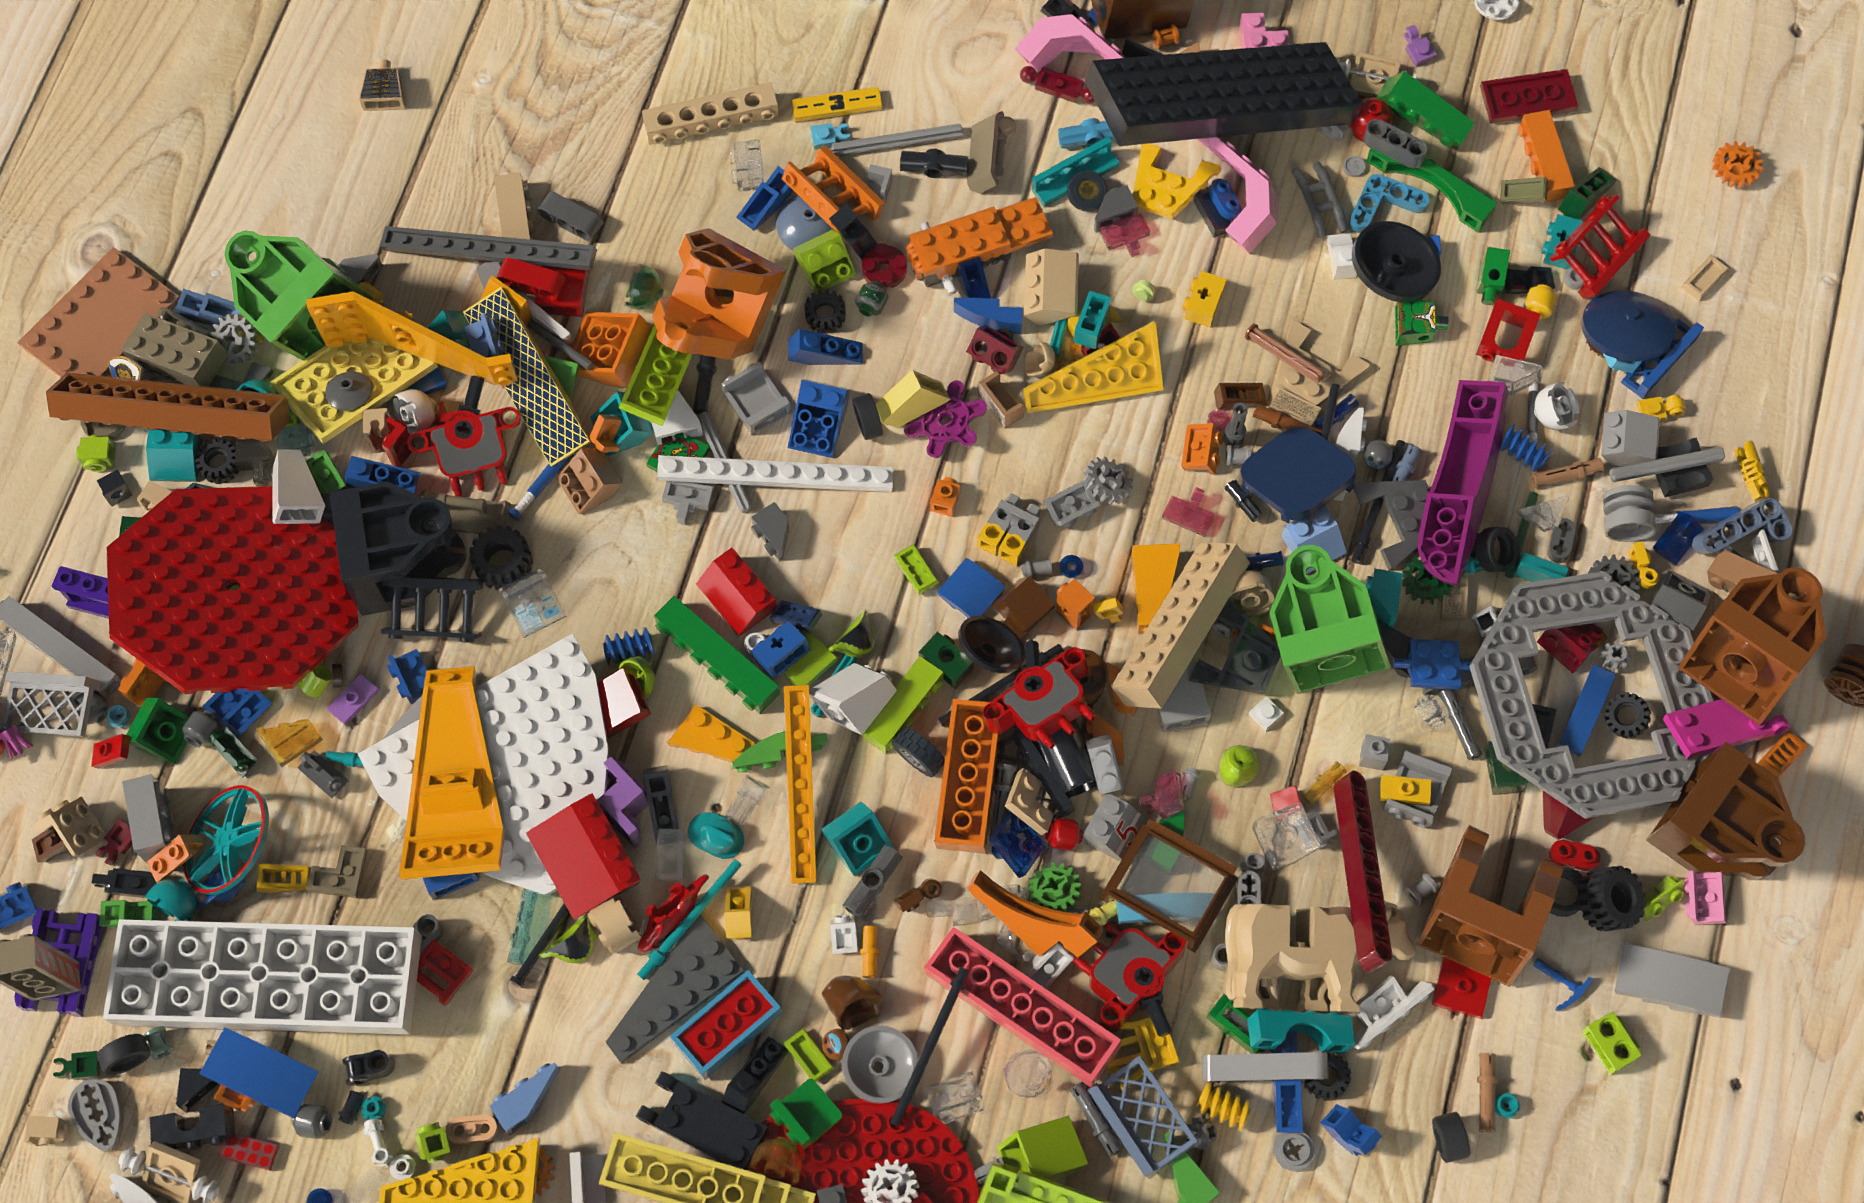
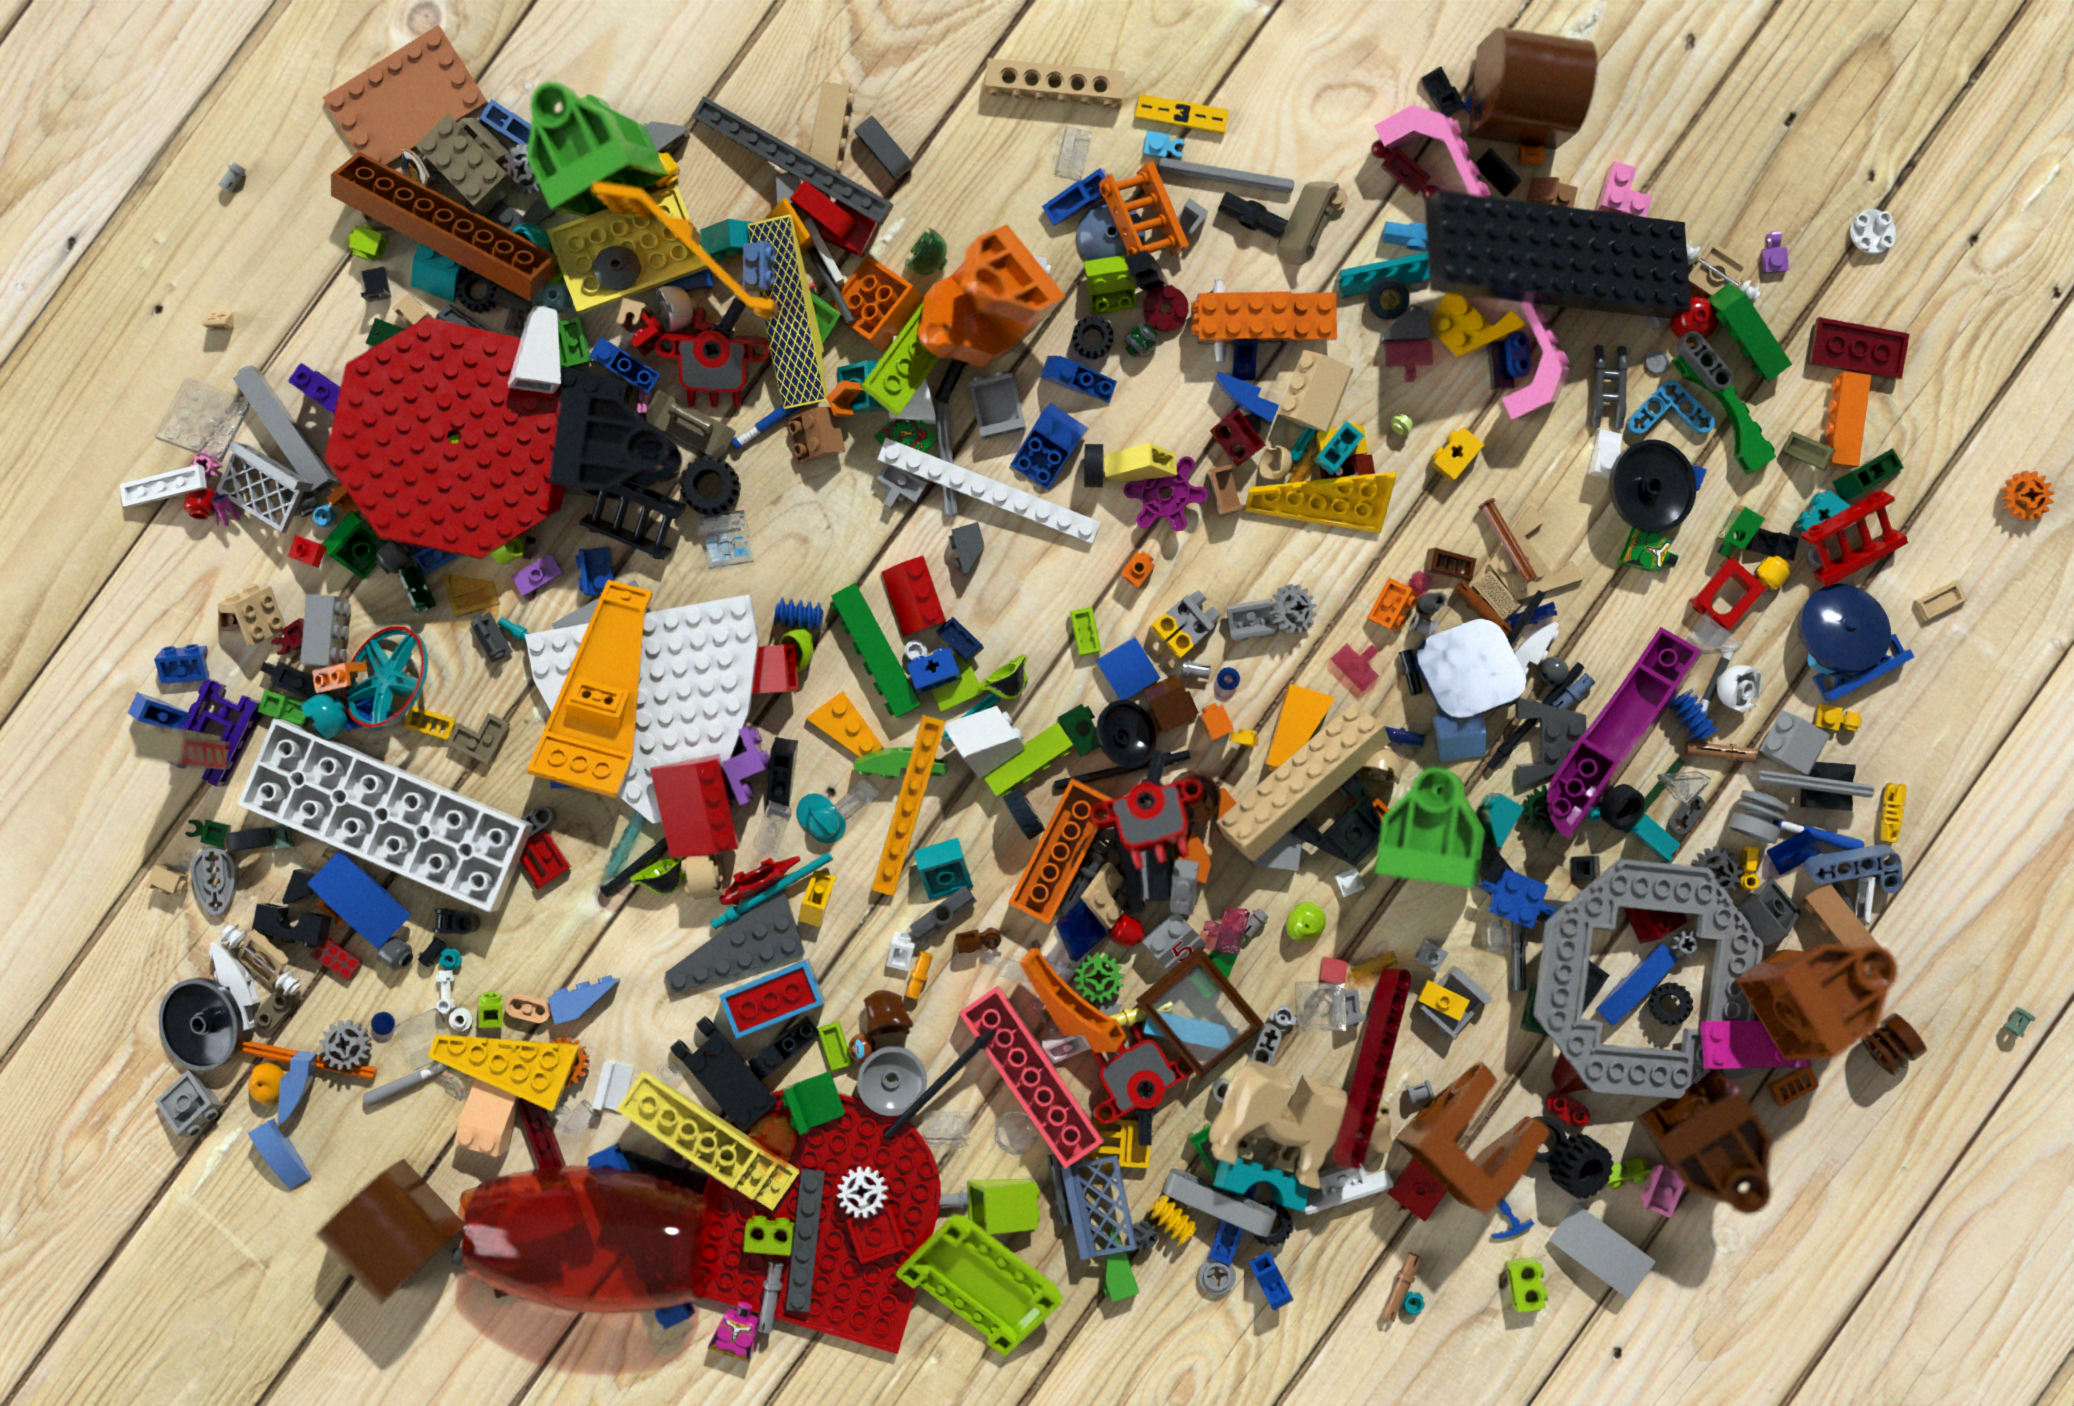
camera: 20 degrees right, 20 degrees up
black tyre [1432,1112,1470,1163] -> none

